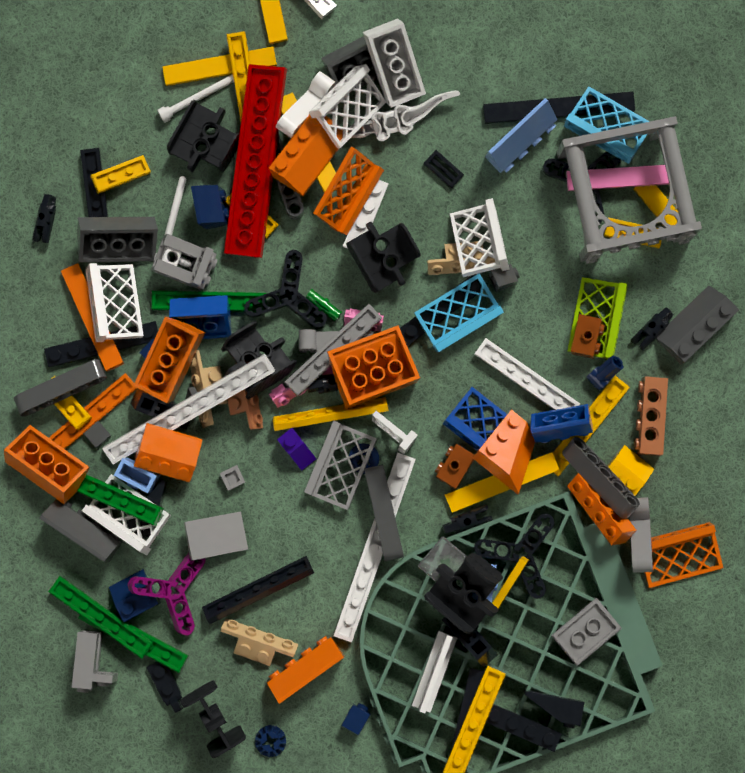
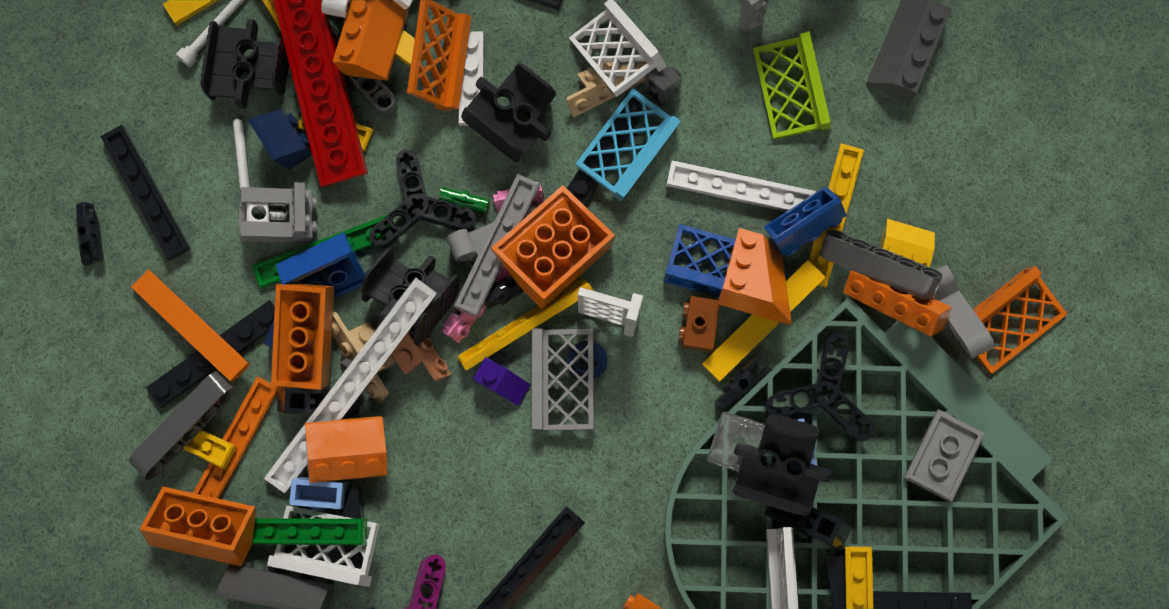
camera: 20 degrees left, 5 degrees down
dark grey slope [77,217,158,262] -> none
dark grey tile [84,421,112,448] -> none
white fence [86,263,144,342] -> none
yellow tile [90,155,151,194] -> none
light grey tile [184,511,248,561] -> none
light grey plate [220,465,246,491] -> none
white plate [334,453,416,642] -> none
dark grey beam [364,464,404,562] -> none
yellow tile [492,556,529,609] -> none
black slope [524,690,585,728] -> none
dark orange brick [571,314,605,359] -> none
dark blue piece [586,355,624,391] -> none
black hinge [631,307,673,351] -> none
nougat brick [634,376,668,456] -> none

